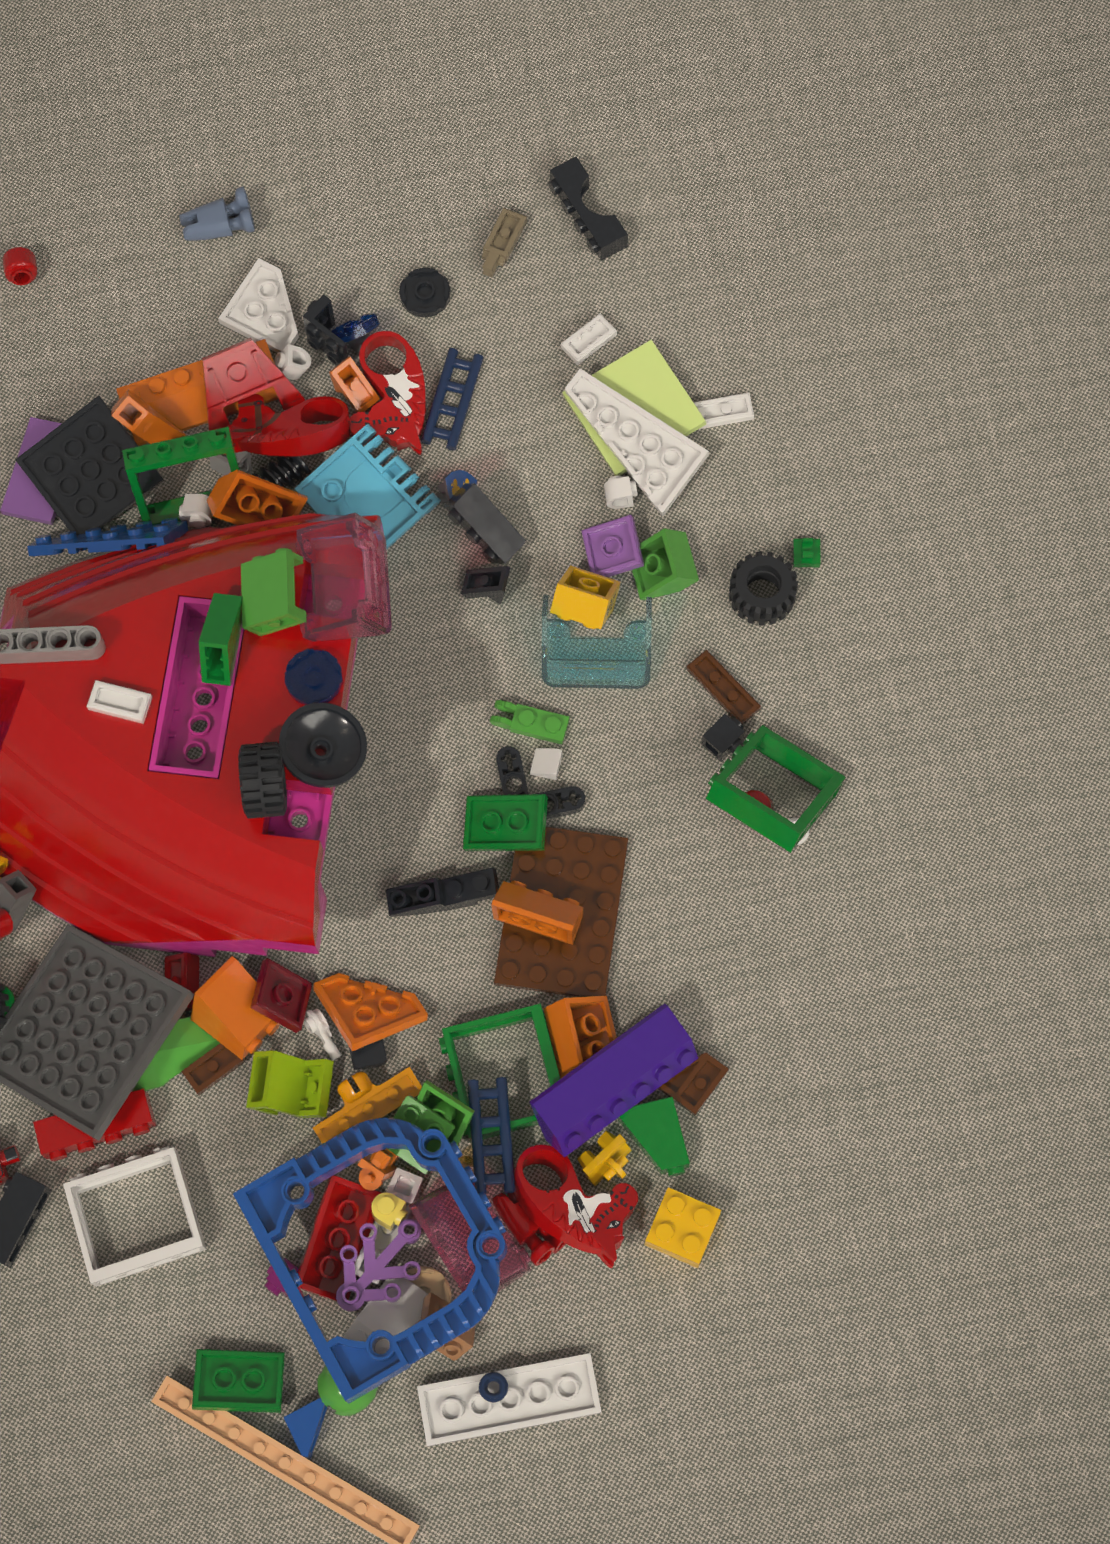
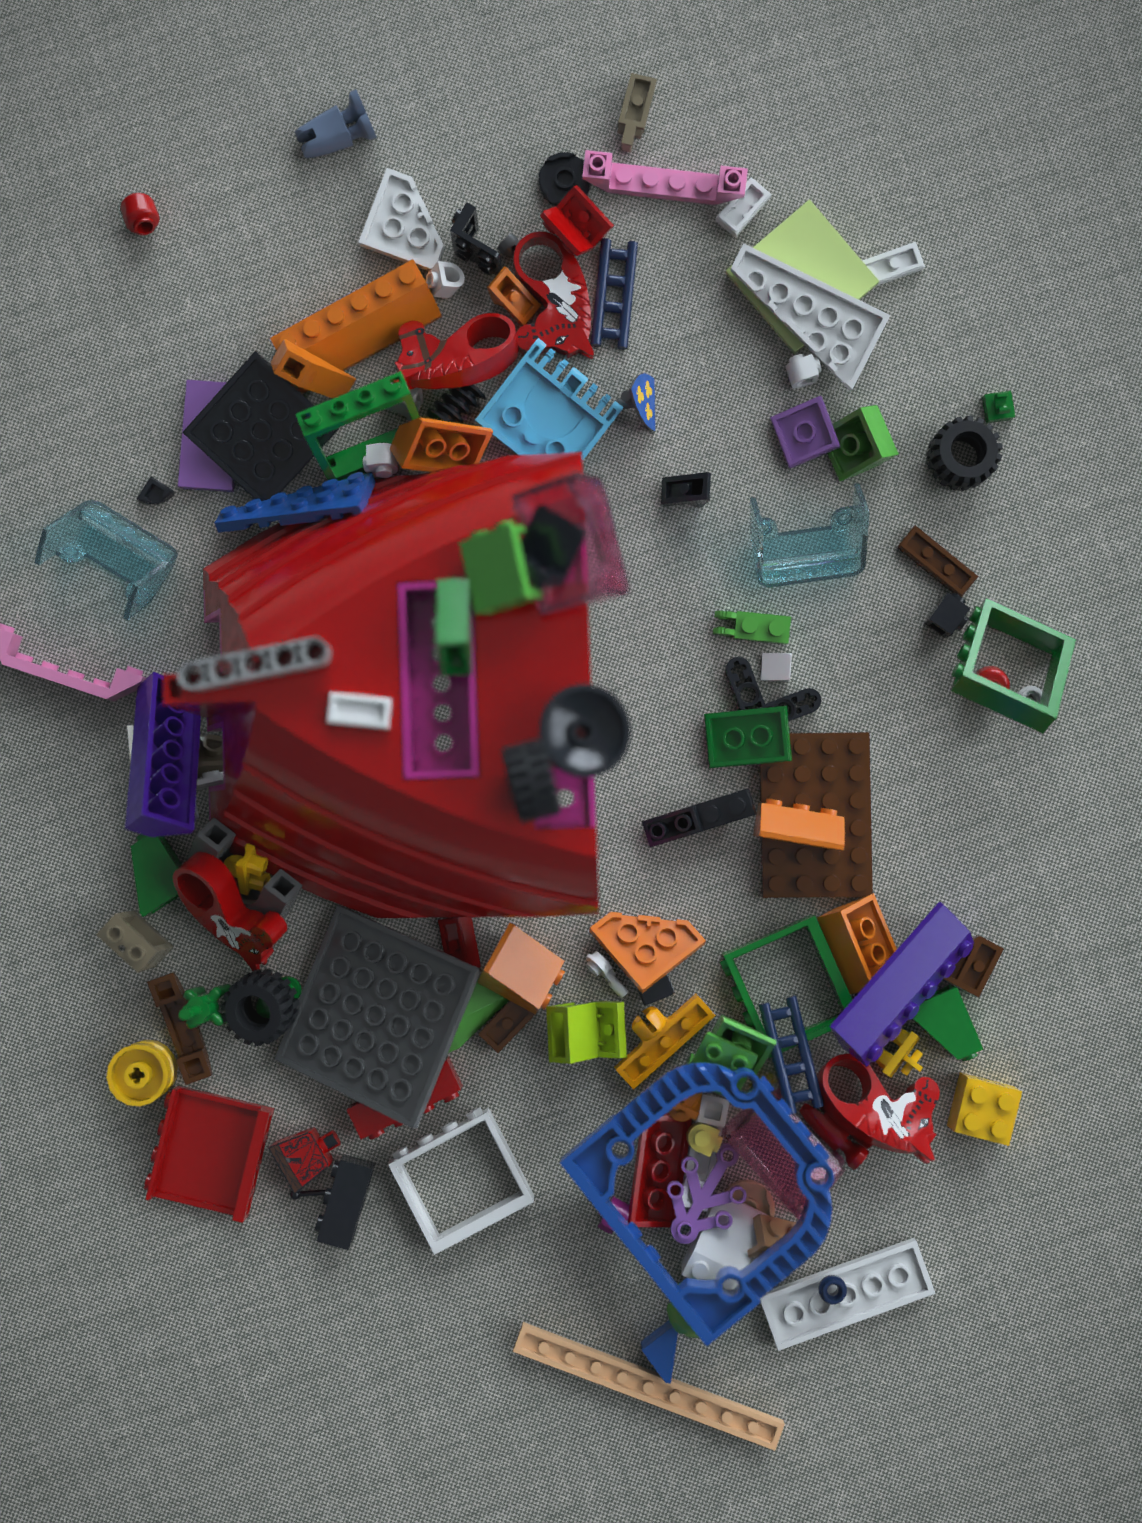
camera: 10 degrees left, 15 degrees up
green tile [192,1349,285,1413] -> none
wing [202,338,305,435] -> none
dark red tile [251,958,313,1033] -> none
clear blue tile [285,649,343,705] -> none
clear blue tile [332,313,380,342] -> none
black brick [444,483,527,564] -> none
black arch [548,156,628,261] -> none
yellow brick [550,565,621,629] -> none
none -> black bracket [520,504,587,589]
none -> red bracket [540,185,614,256]
none -> bright pink slope [582,150,748,205]

